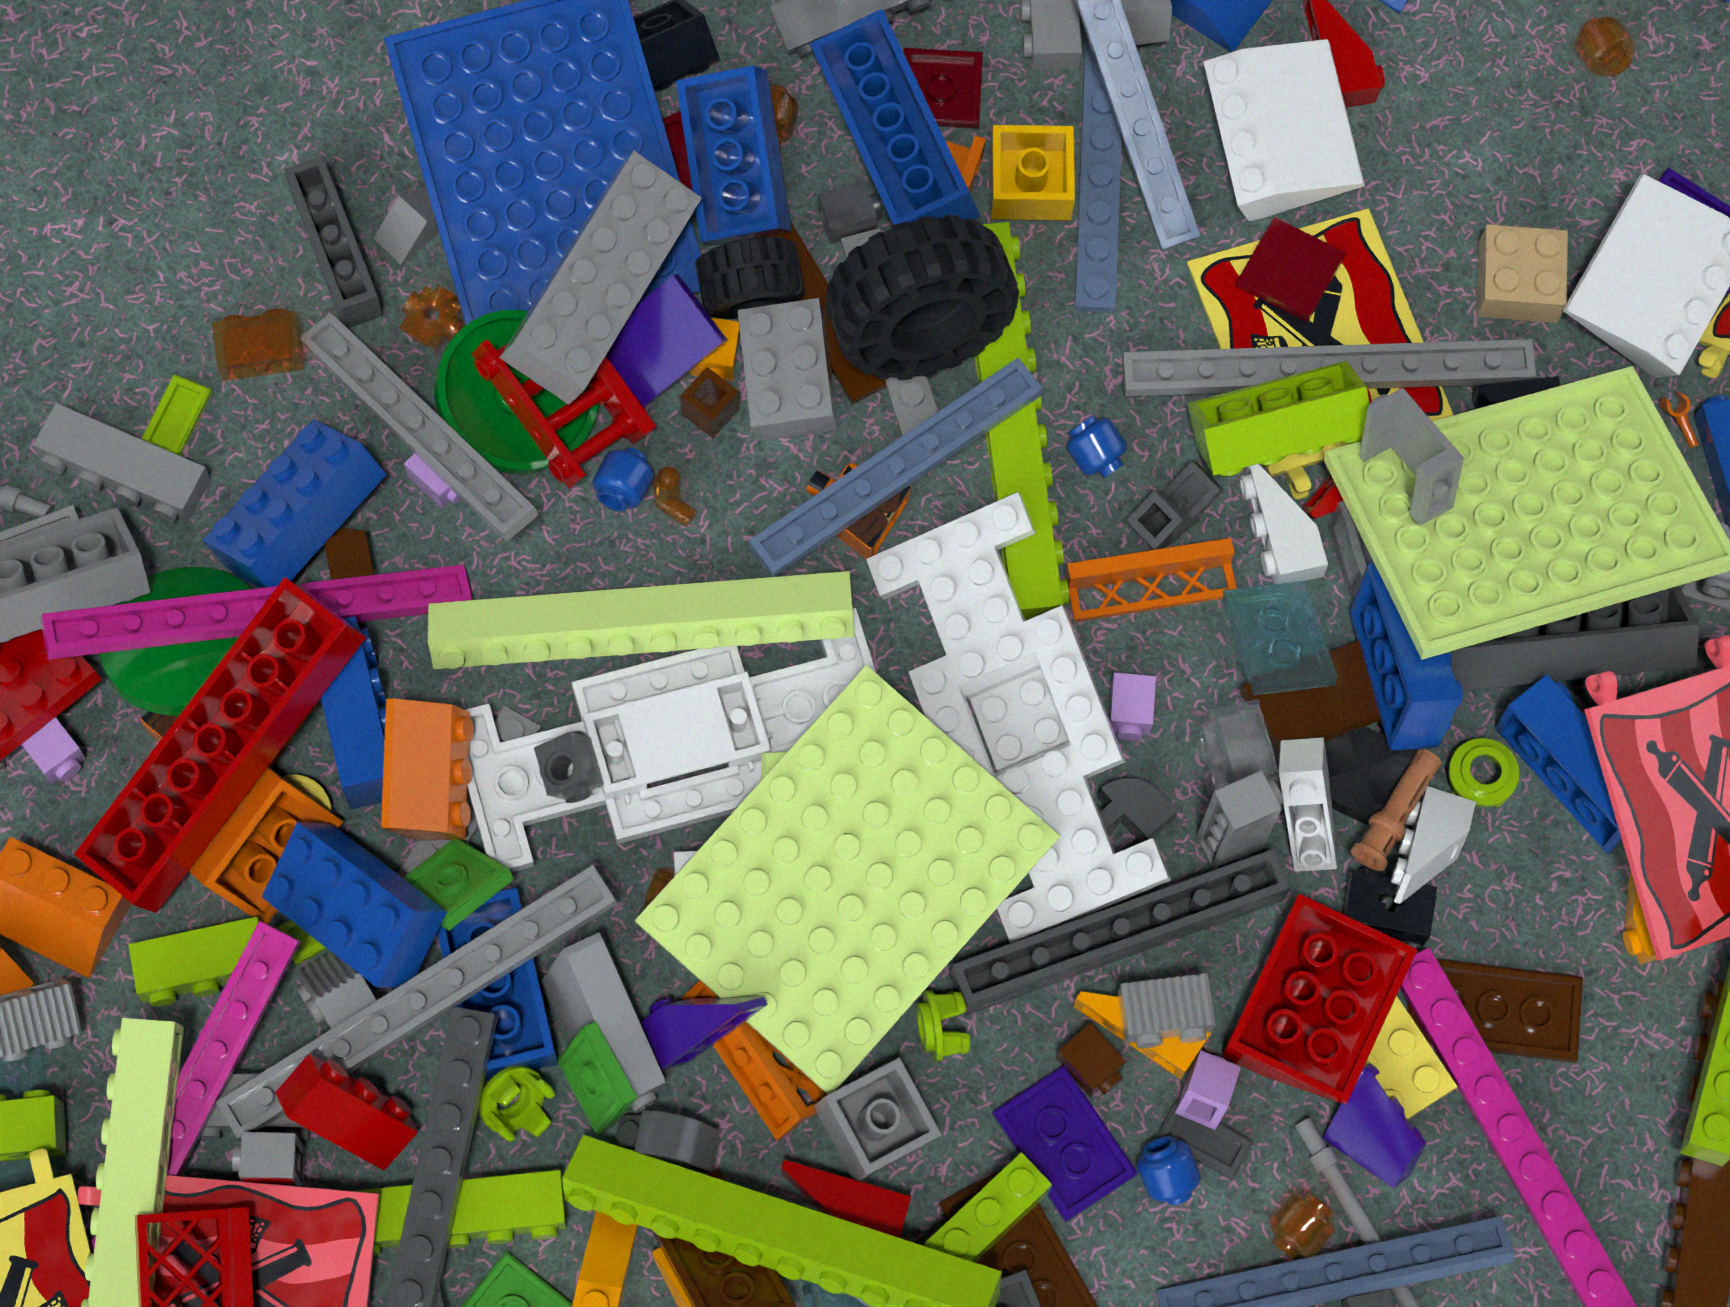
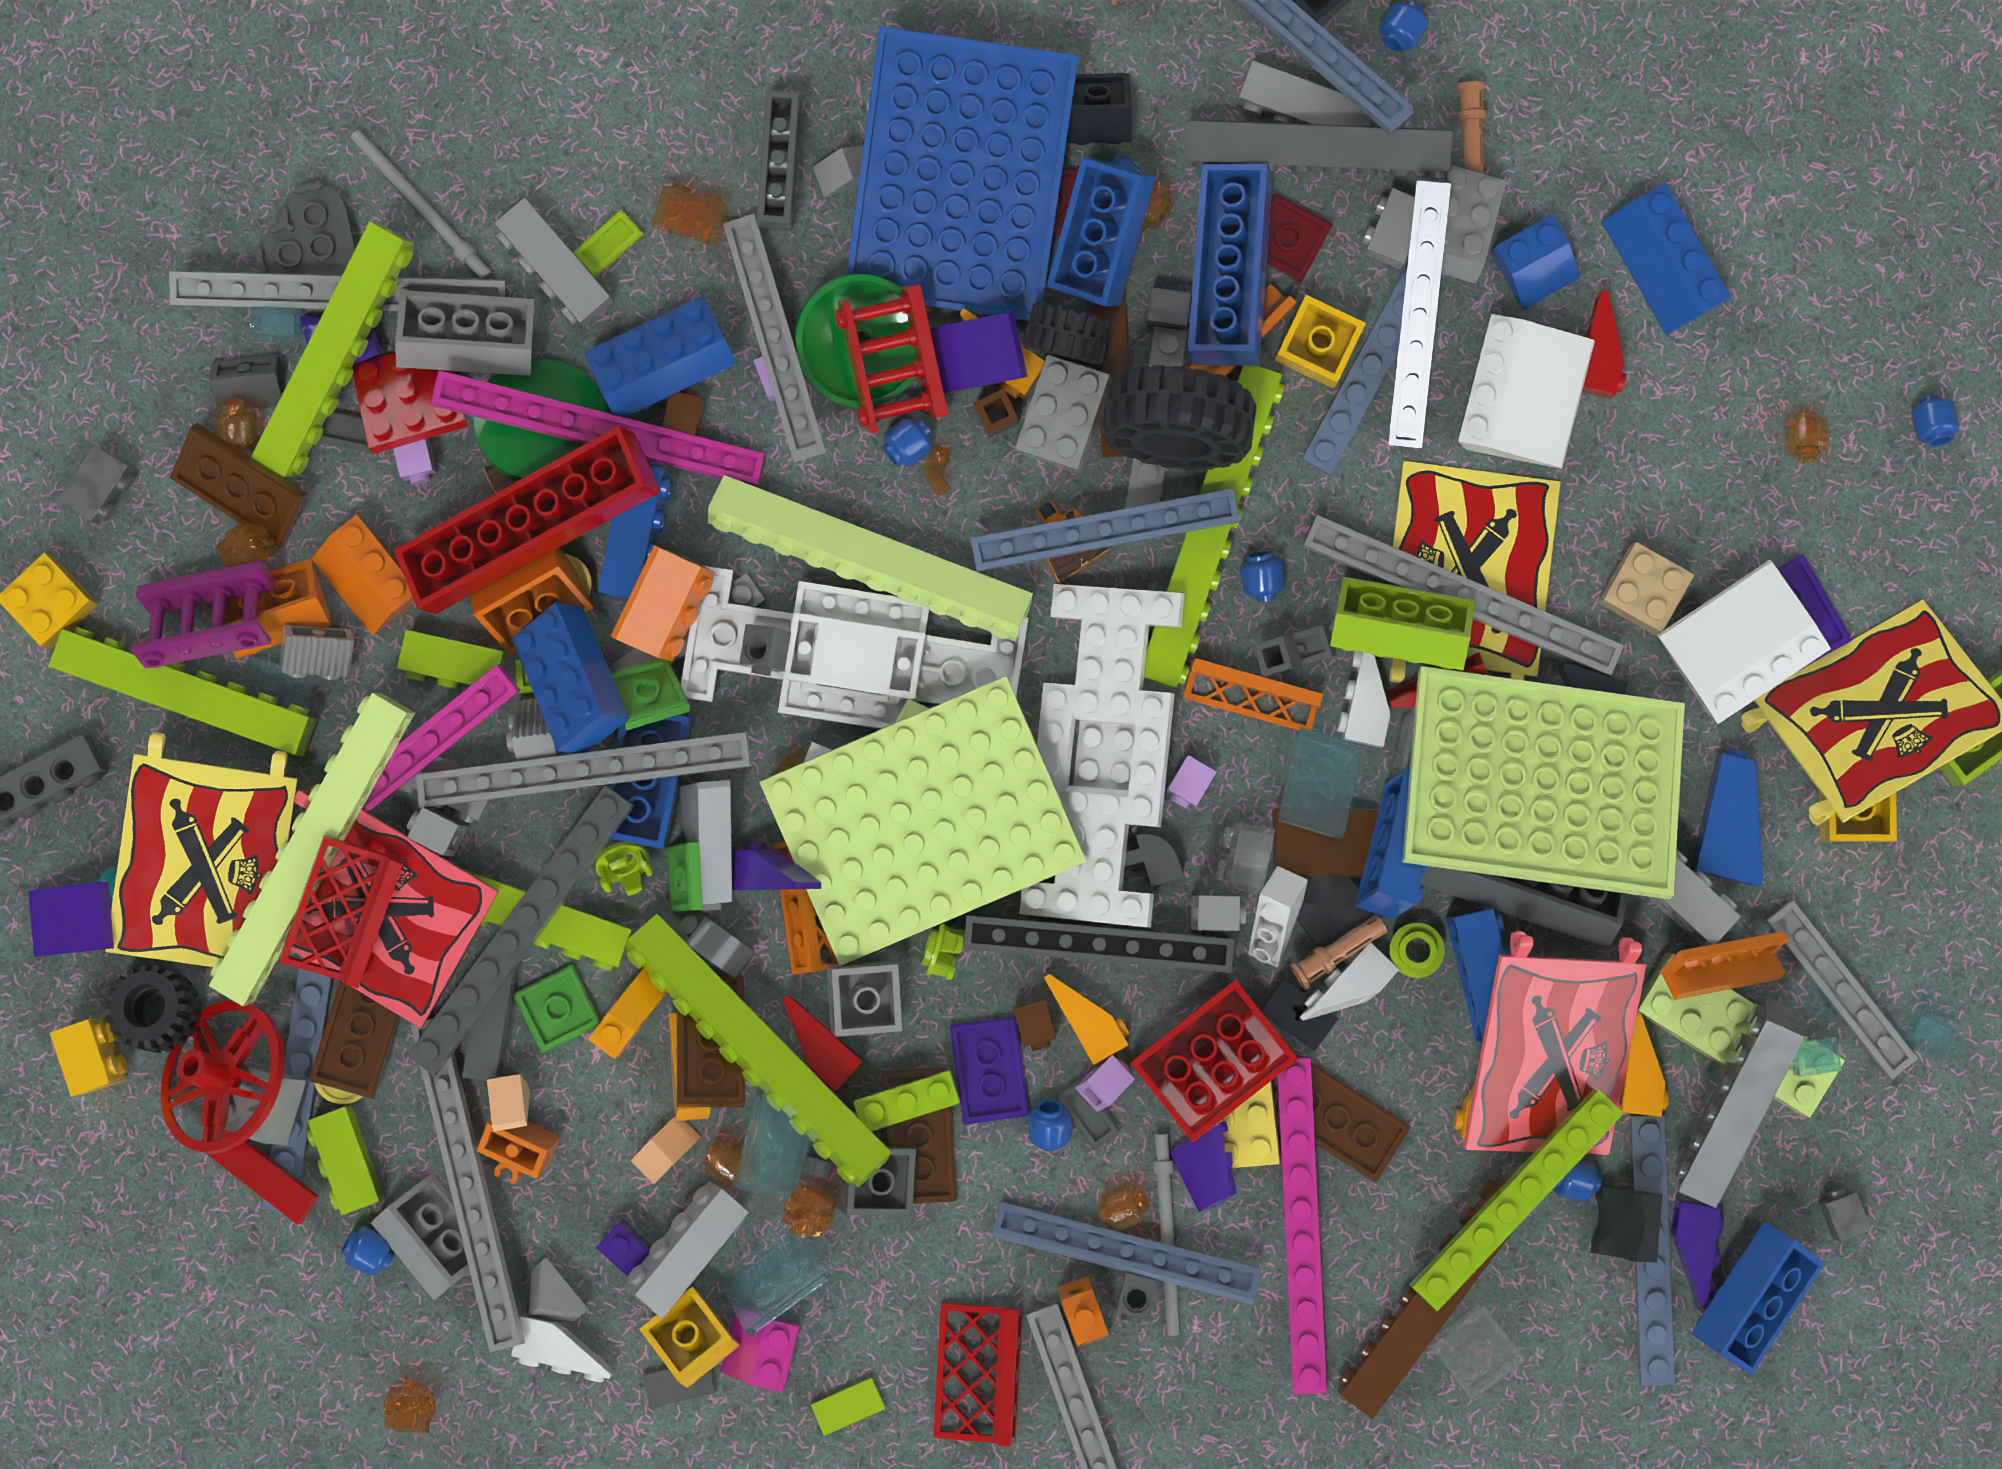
camera: 30 degrees right, 15 degrees up
red brick [275,1054,418,1171] -> none
clear orange brick [399,285,464,352] -> none
light grey brick [499,151,702,405] -> none
light grey brick [1118,973,1216,1048] -> none
dark red tile [1236,217,1346,323] -> none
light grey panel [1359,388,1464,526] -> none
orange hand [1659,391,1699,448] -> none

